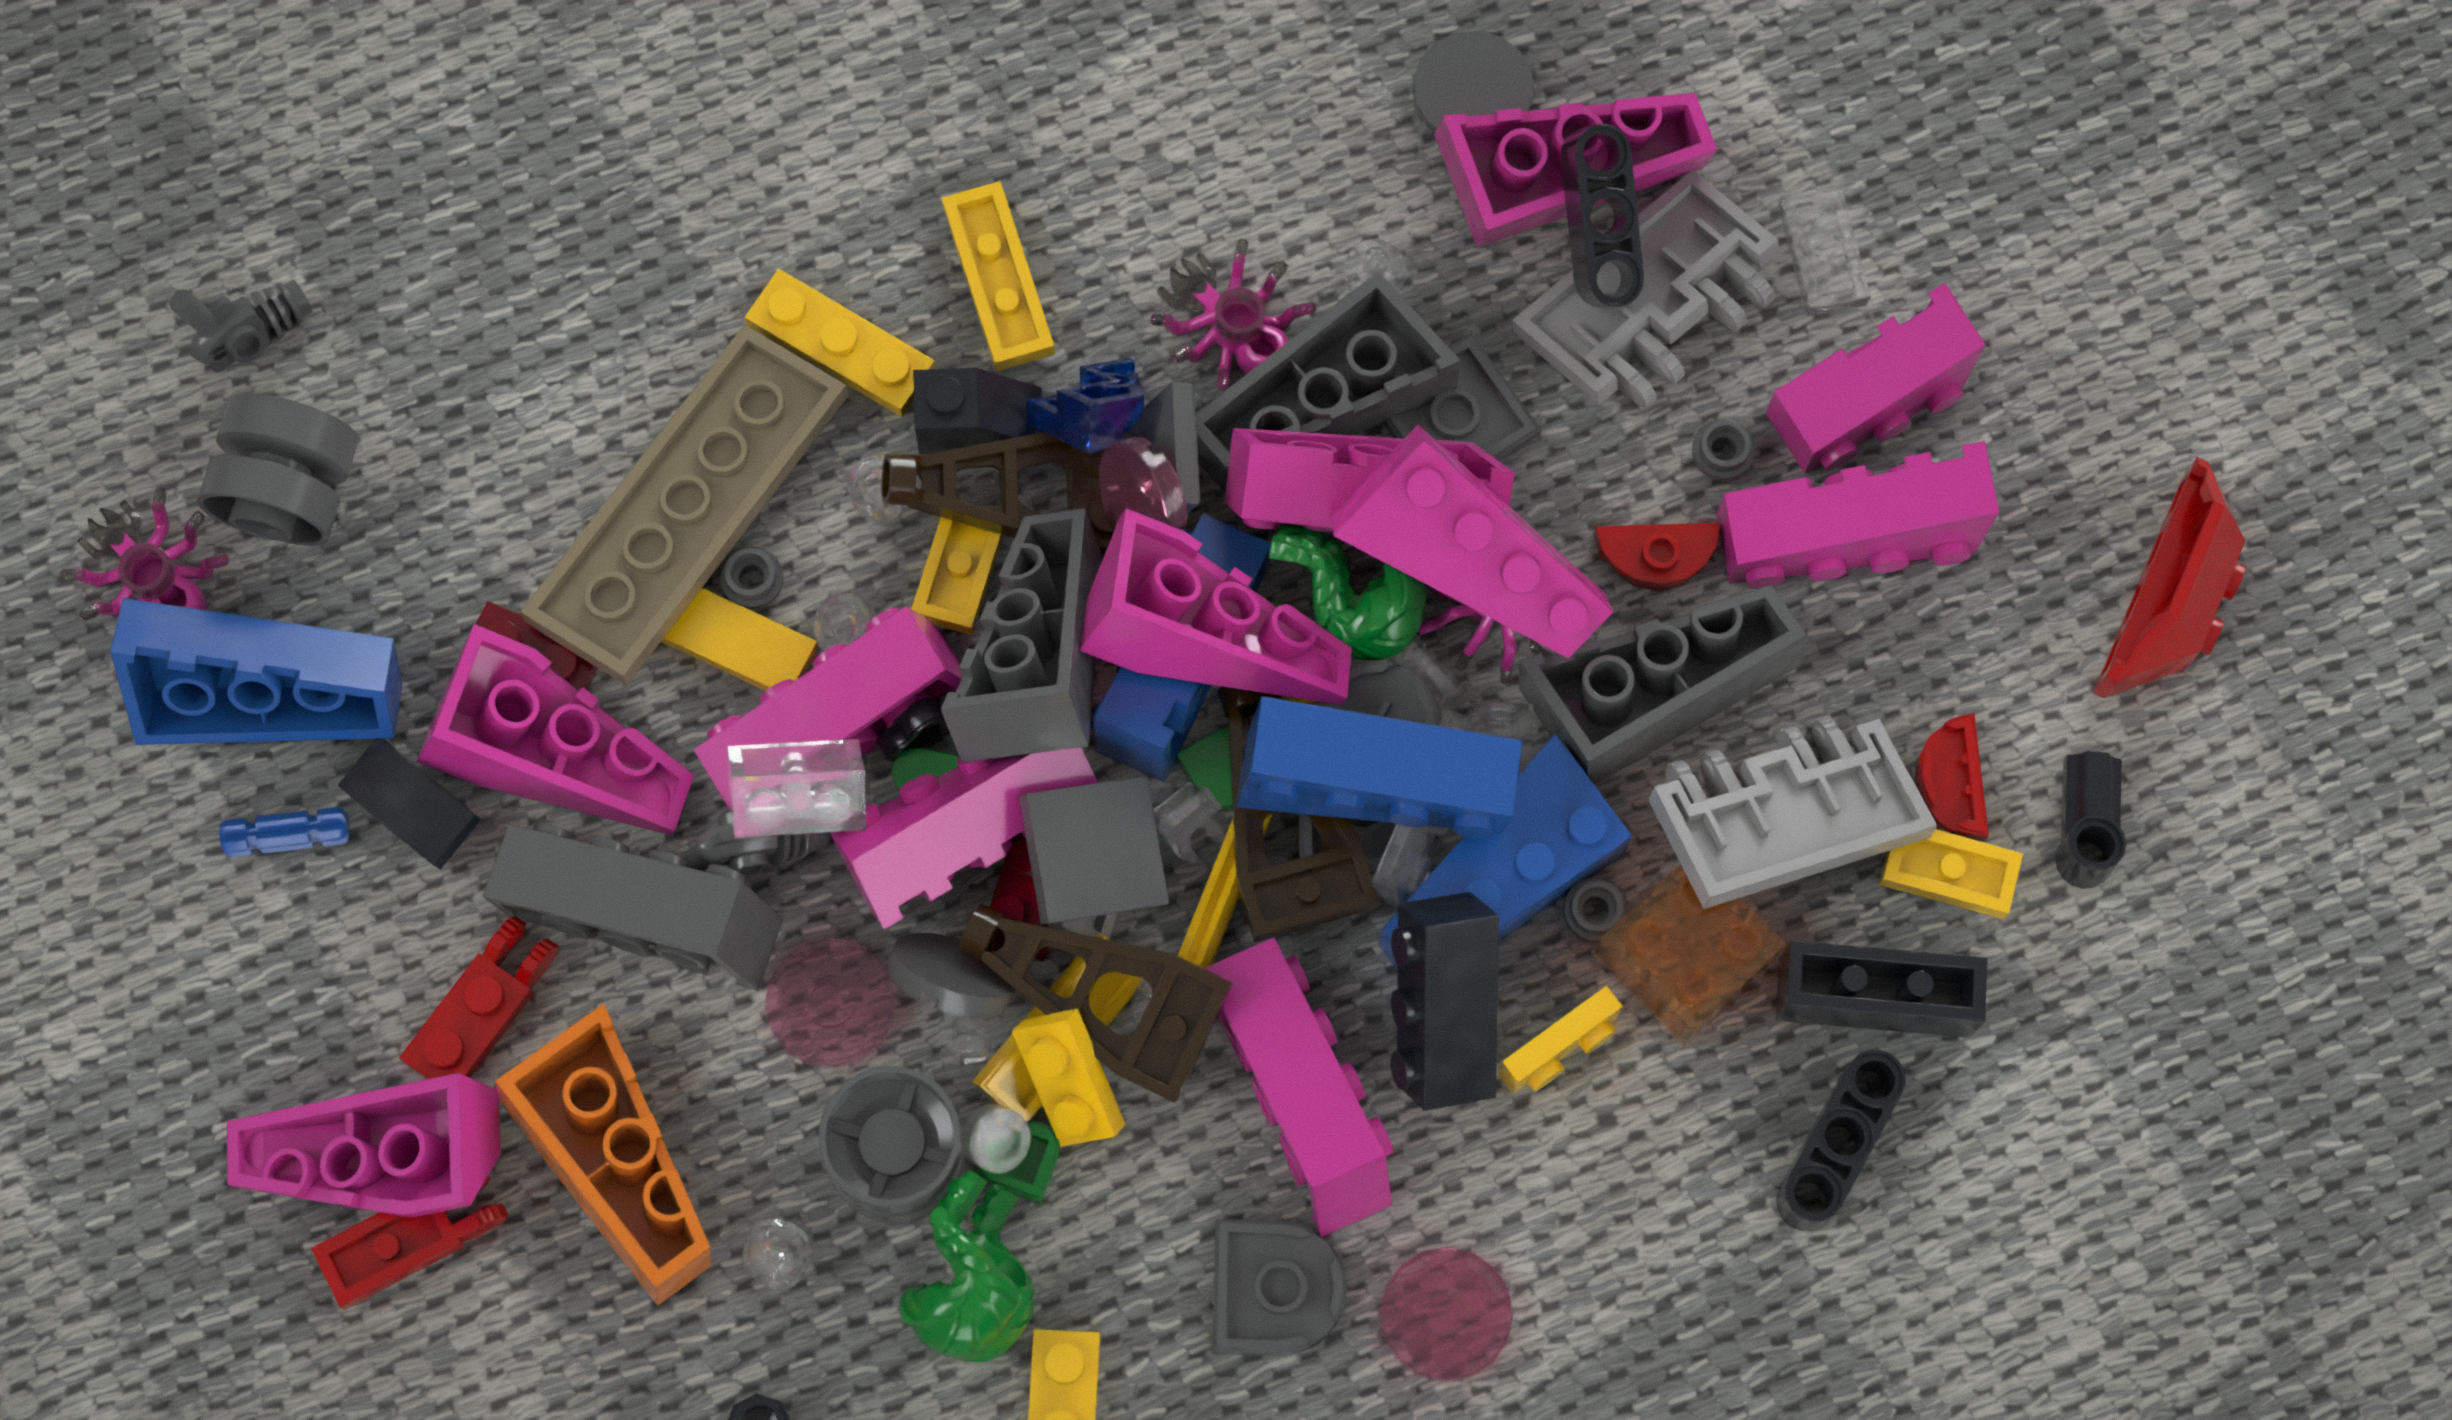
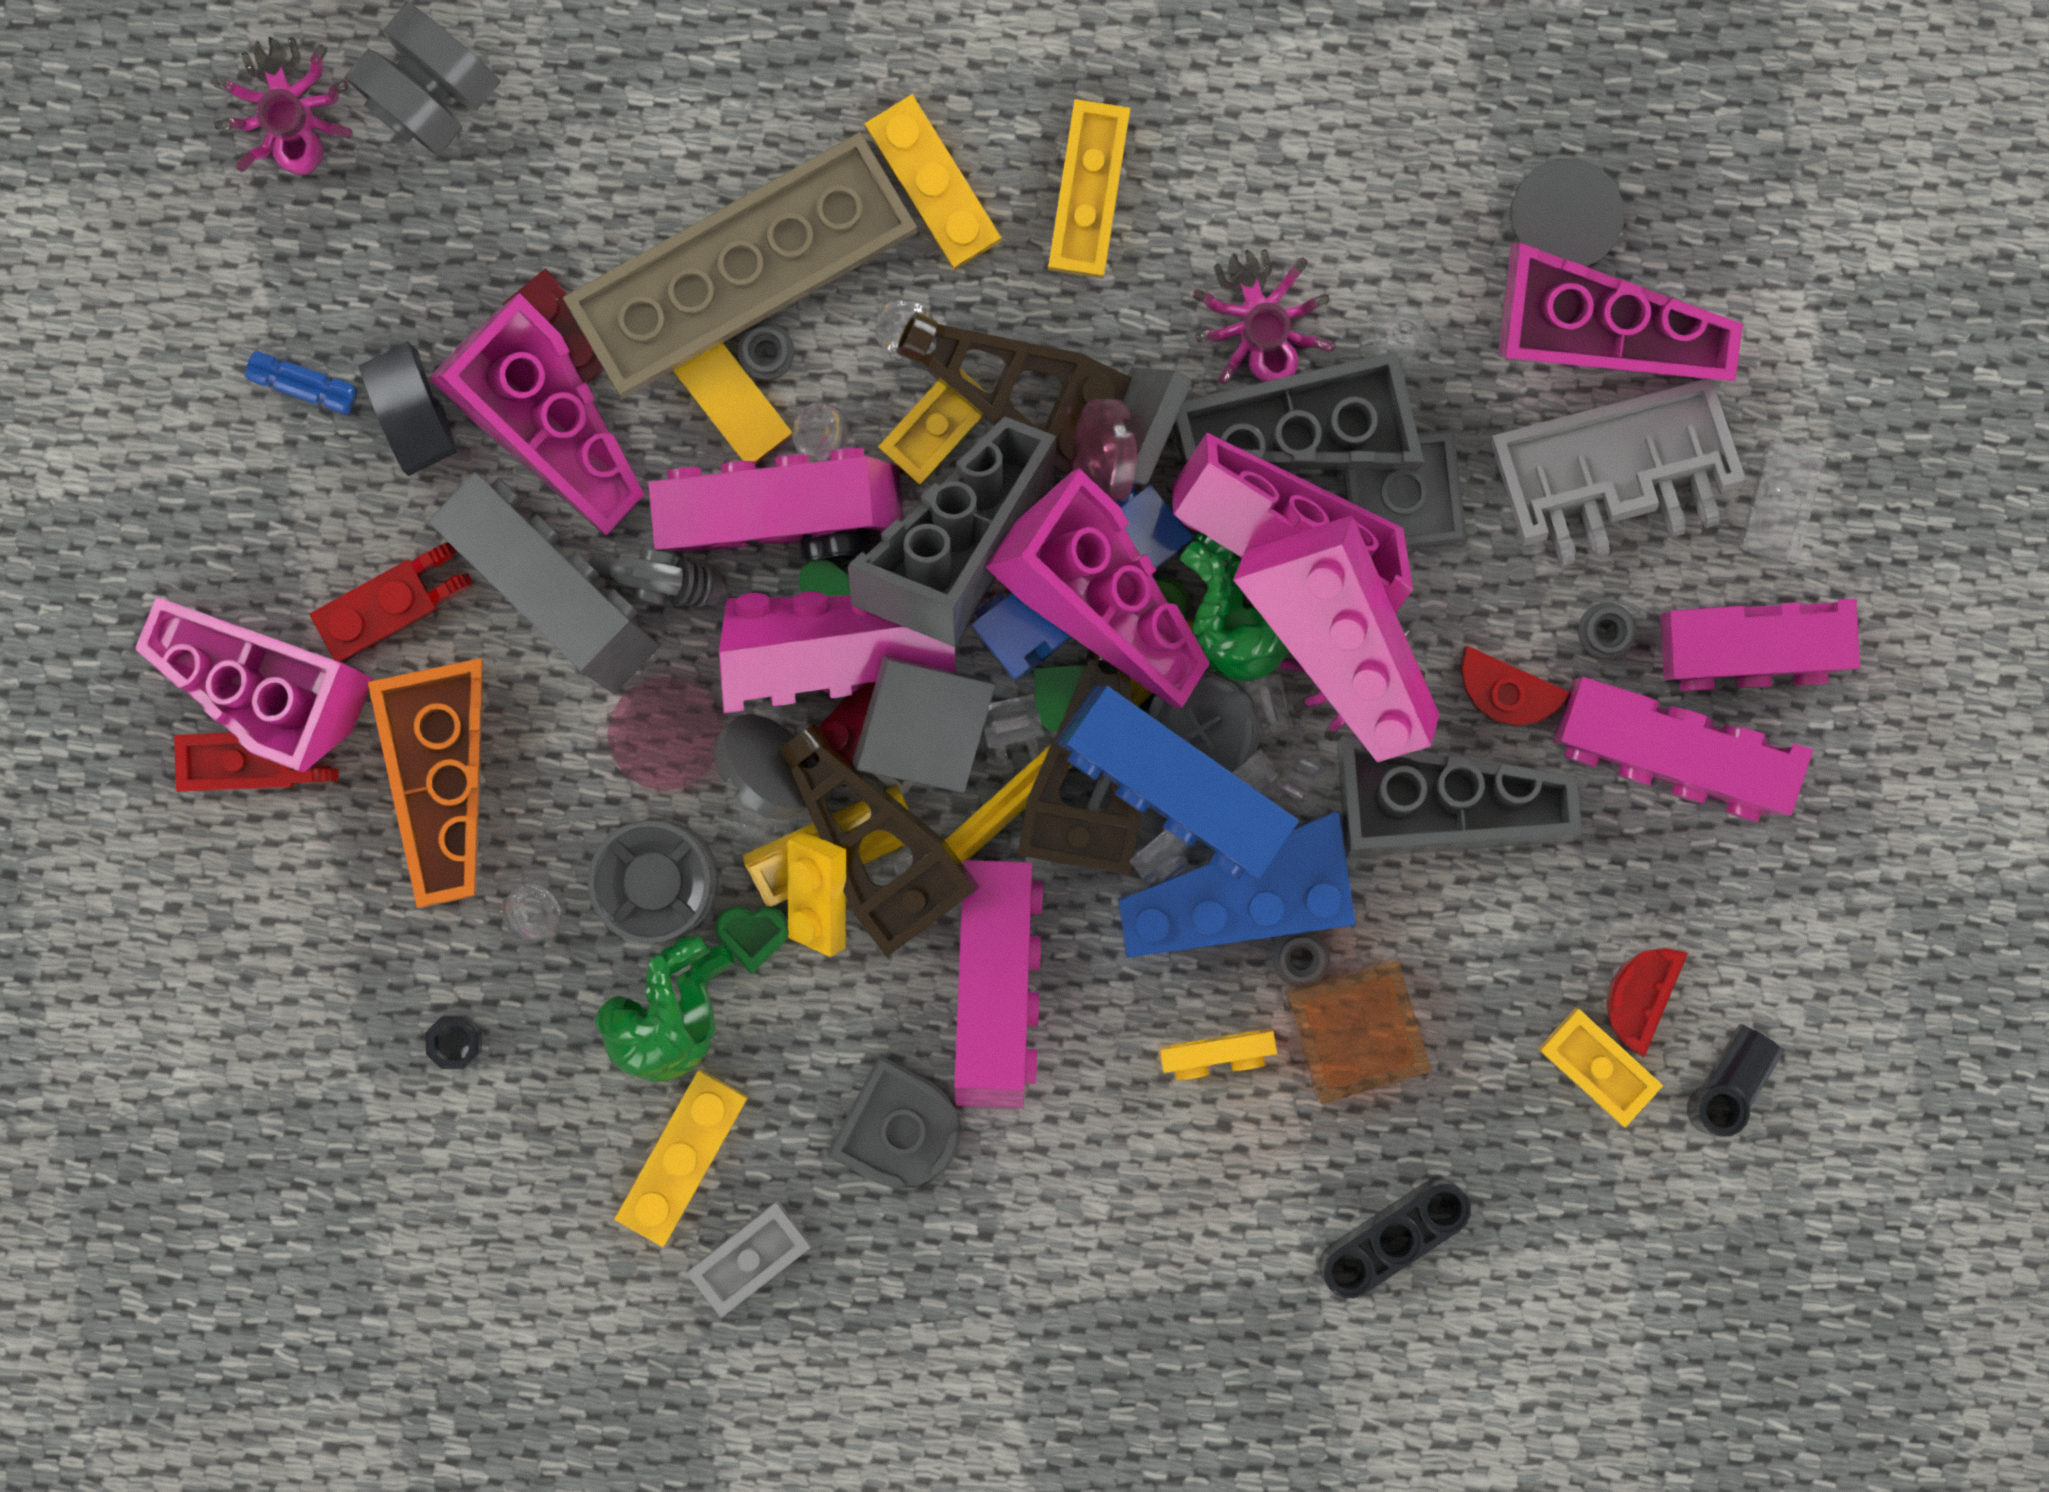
camera: 30 degrees right, 15 degrees up
blue wedge [110,598,402,745] -> none
clear brick [727,739,866,838] -> none
black slope [913,368,1043,454] -> none
clear tile [962,1104,1031,1173] -> none
clear blue slope [1026,358,1144,454] -> none
clear pink tile [1380,1247,1513,1382] -> none
black brick [1390,892,1499,1111] -> none
black beam [1561,124,1644,307] -> none
light grey hinge [1648,715,1937,909] -> none
black brick [1776,940,1987,1037] -> none
red wedge [2093,457,2246,698] -> none

